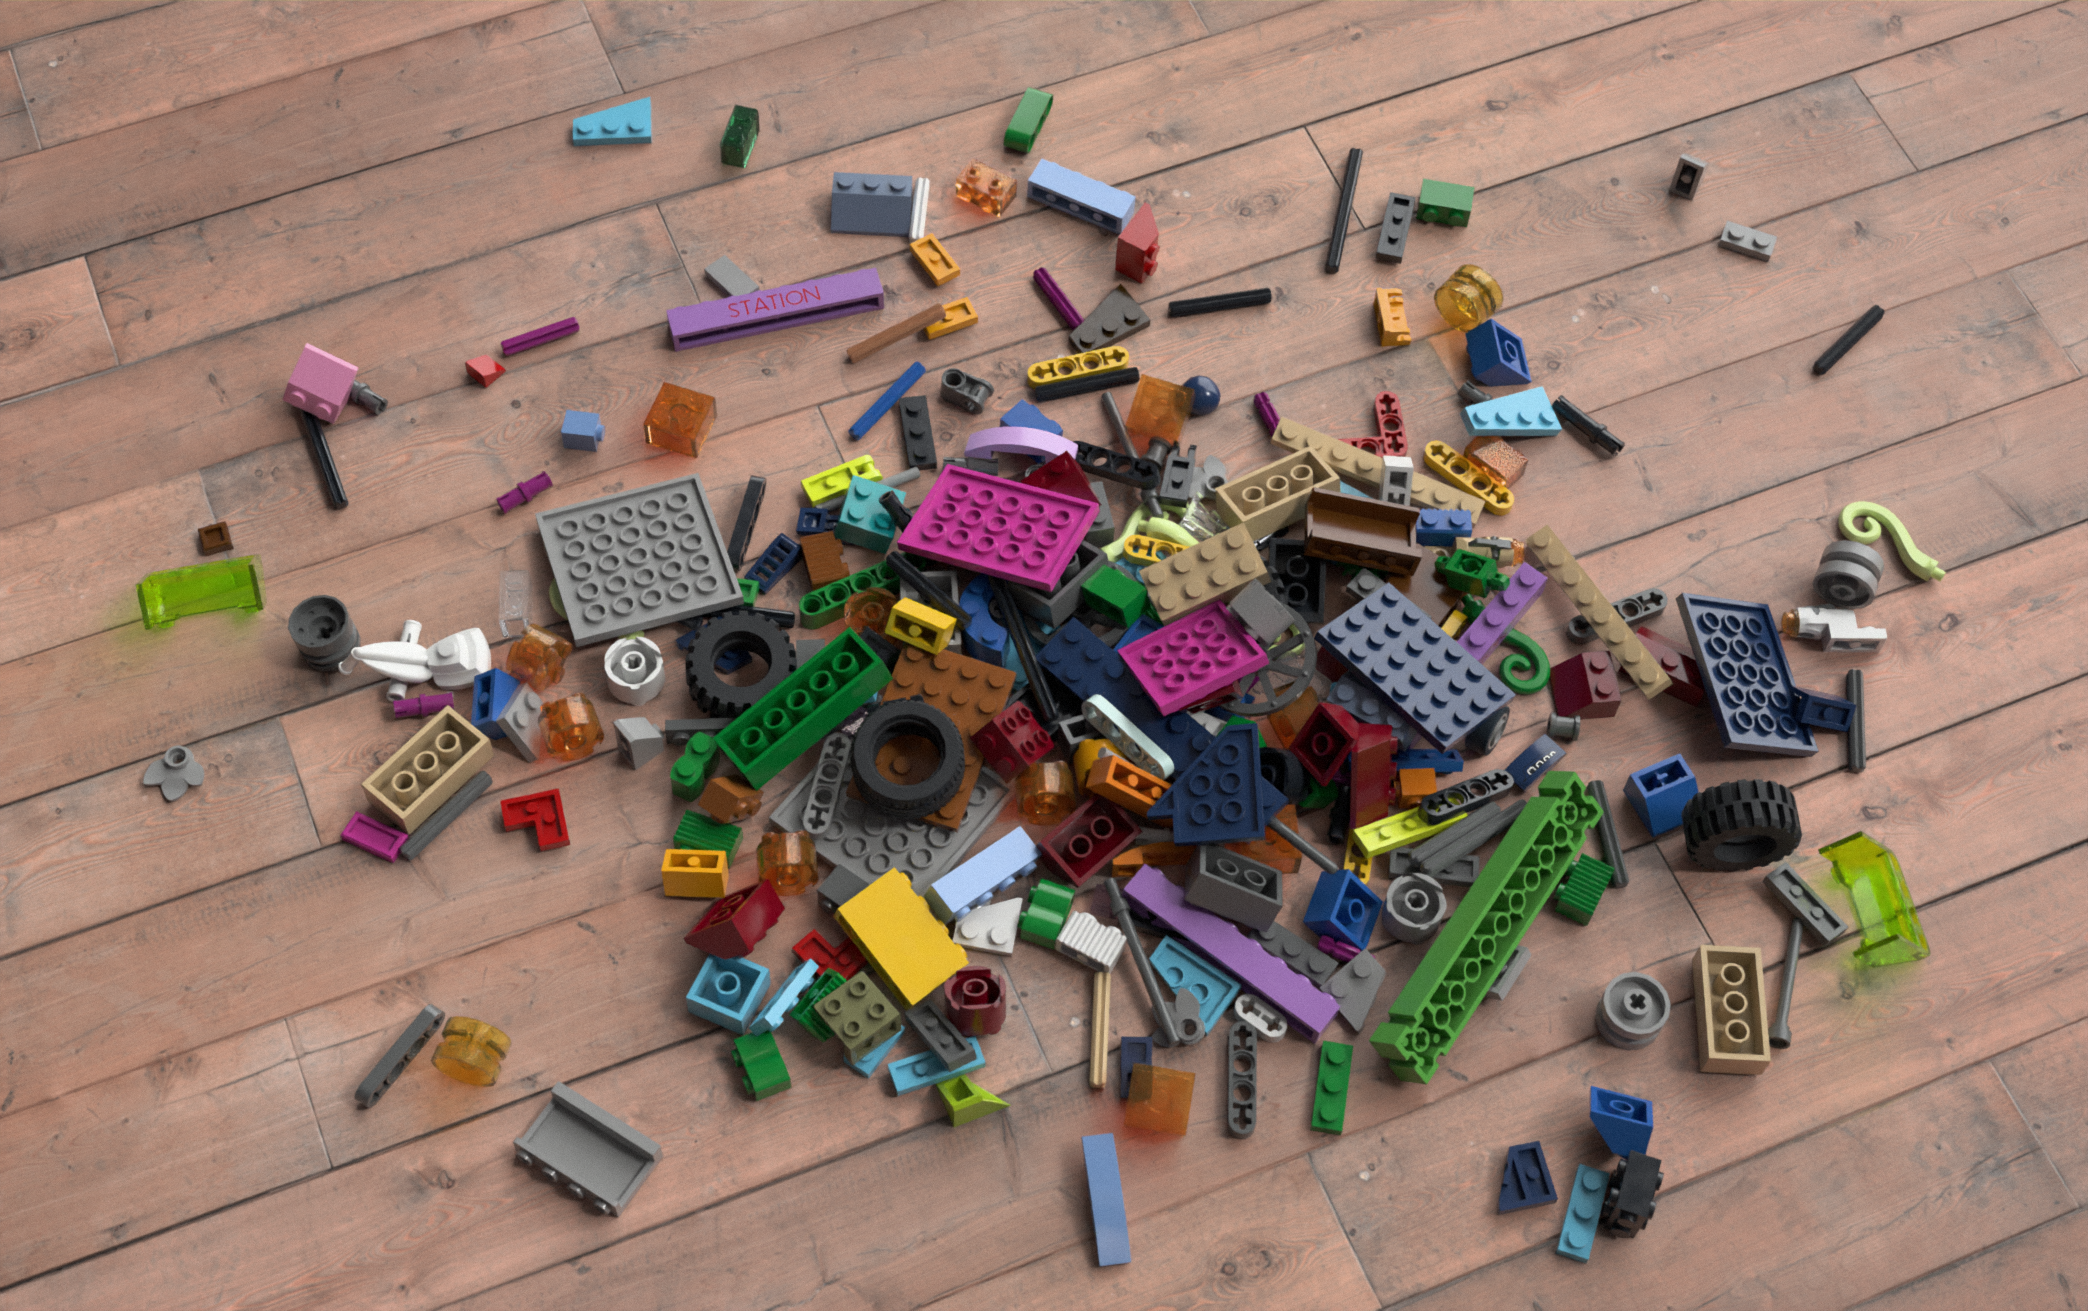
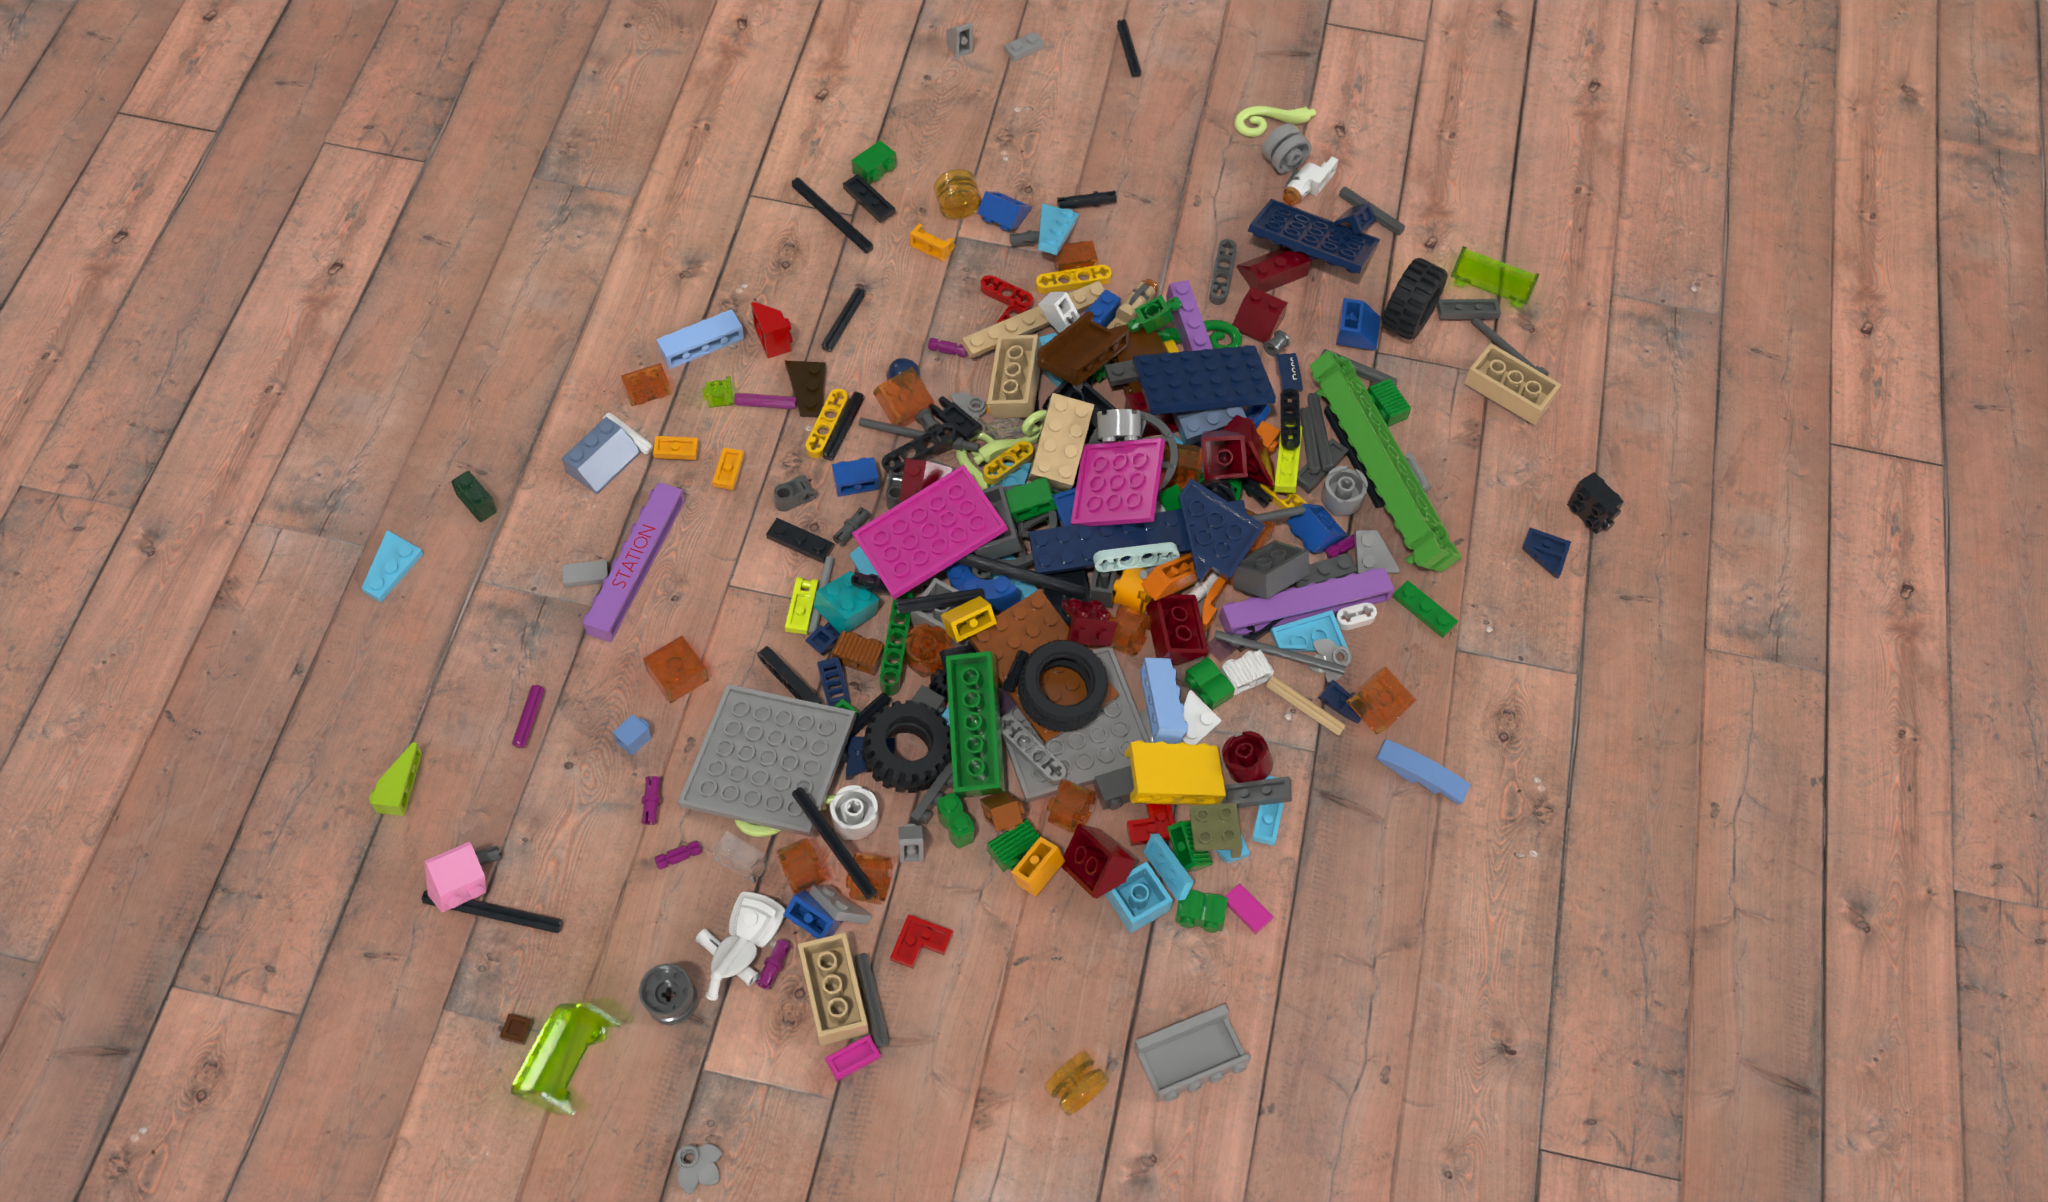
camera: 55 degrees left, 0 degrees up
dark grey beam [355,1004,445,1108] -> none
slope [465,355,506,388] -> none
nougat axle [847,303,946,363] -> none
blue axle [848,362,926,440] -> none
lime slope [936,1074,1011,1127] -> none
lavender slope [964,427,1078,464] -> none
beam [1003,87,1054,154] -> none
dark grey beam [1227,1021,1257,1140] -> none
tan plate [1524,524,1673,700] -> none
medium azure plate [1556,1164,1610,1263] -> none
blue slope [1589,1086,1653,1159] -> none
light grey wheel [1595,972,1671,1051] -> none
none -> lime slope [369,742,422,816]
none -> magenta axle [655,840,701,869]
none -> clear neon green brick [702,376,734,408]
none -> black axle [792,787,877,900]
none -> dark pink tile [1224,883,1273,935]

